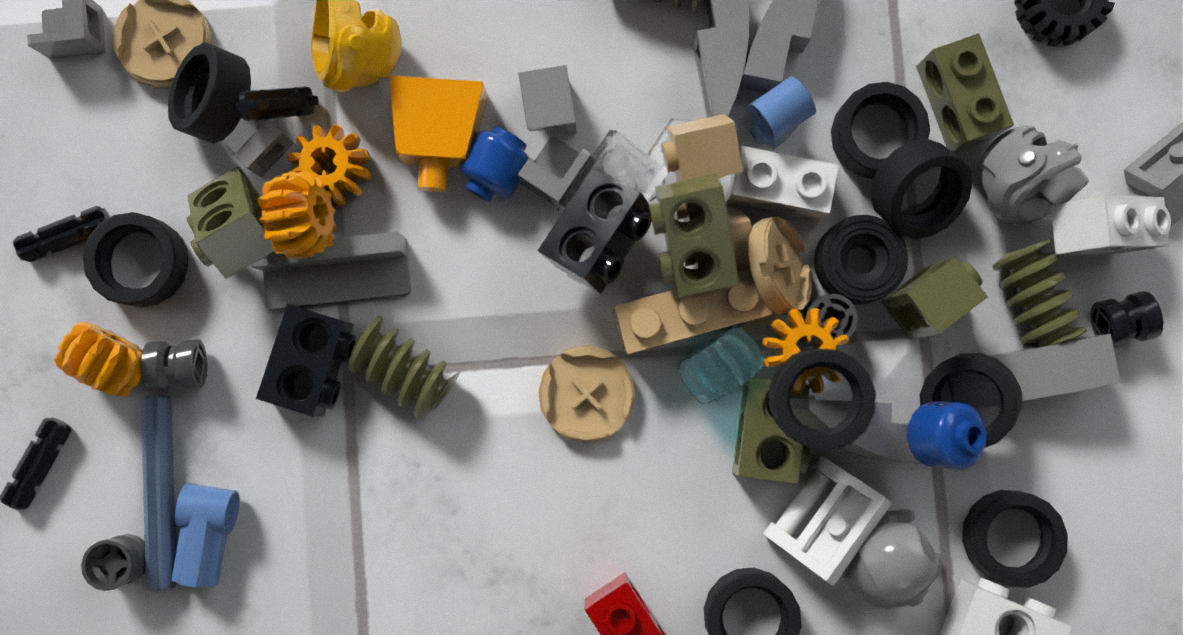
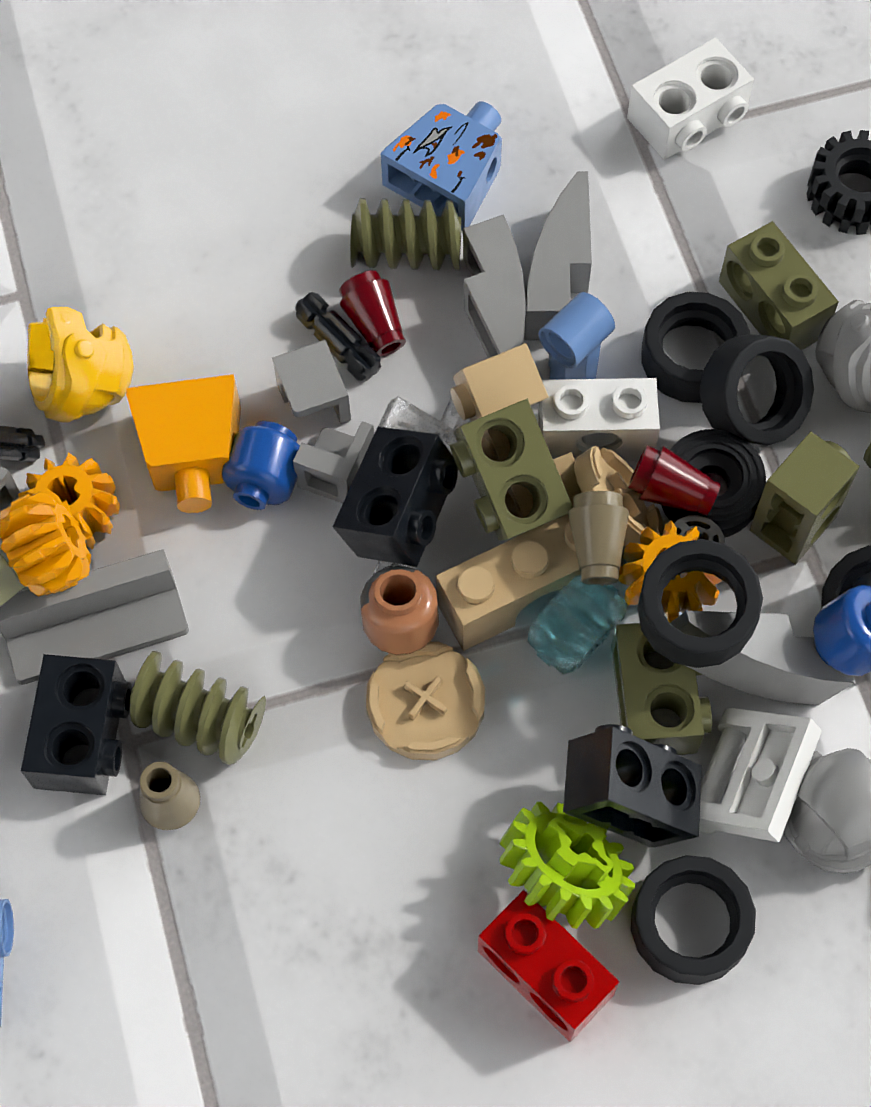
camera: 10 degrees left, 20 degrees down
none -> dark tan cone [139,762,200,830]
none -> black axle [295,292,381,382]
none -> dark red cone [339,270,406,357]
none -> nougat head [360,566,439,655]
none -> lime gear [499,802,635,929]
none -> black brick [563,724,702,848]
none -> dark tan cone [568,491,629,585]
none -> dark red cone [628,445,721,516]

